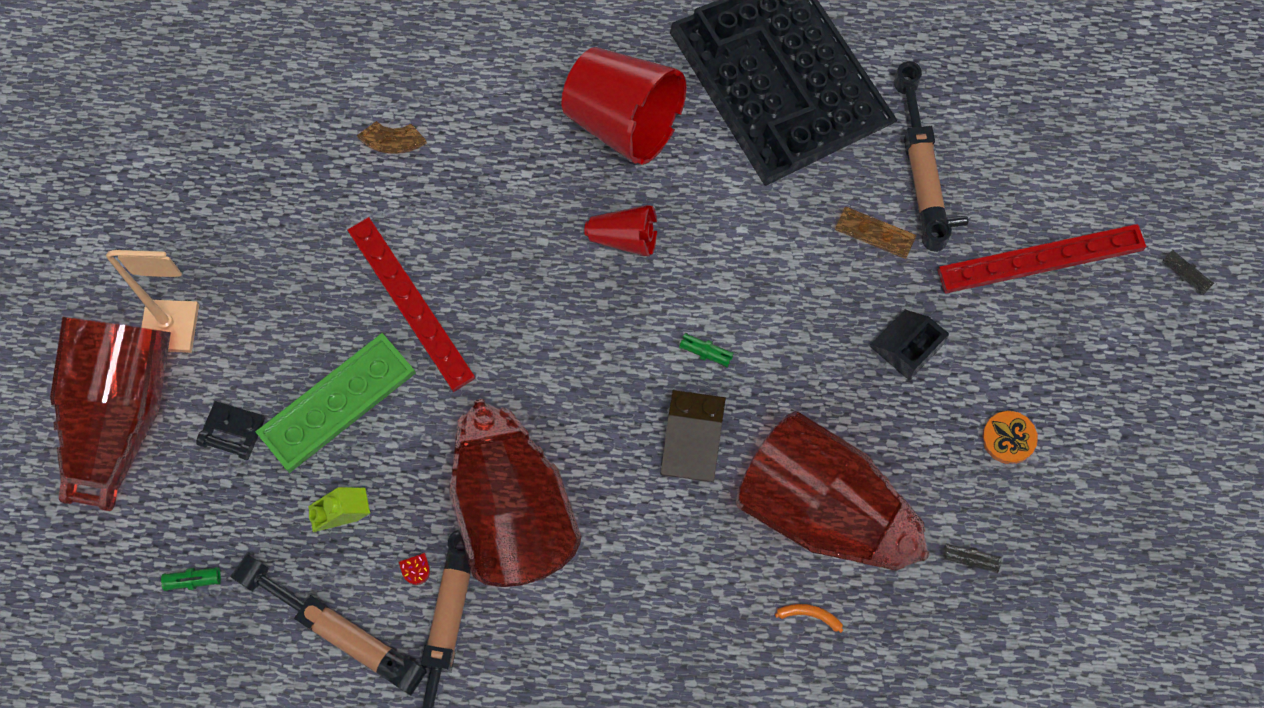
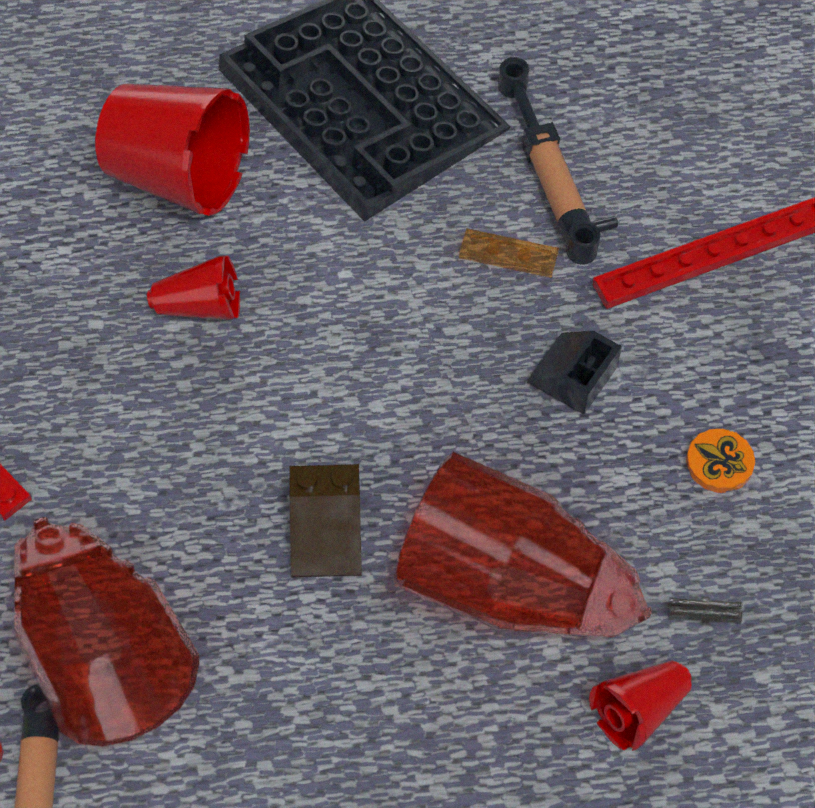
camera: 15 degrees left, 10 degrees down
green pin [679,333,734,368] -> none
orange piece [775,604,843,633] -> none
none -> red cone [589,660,692,751]

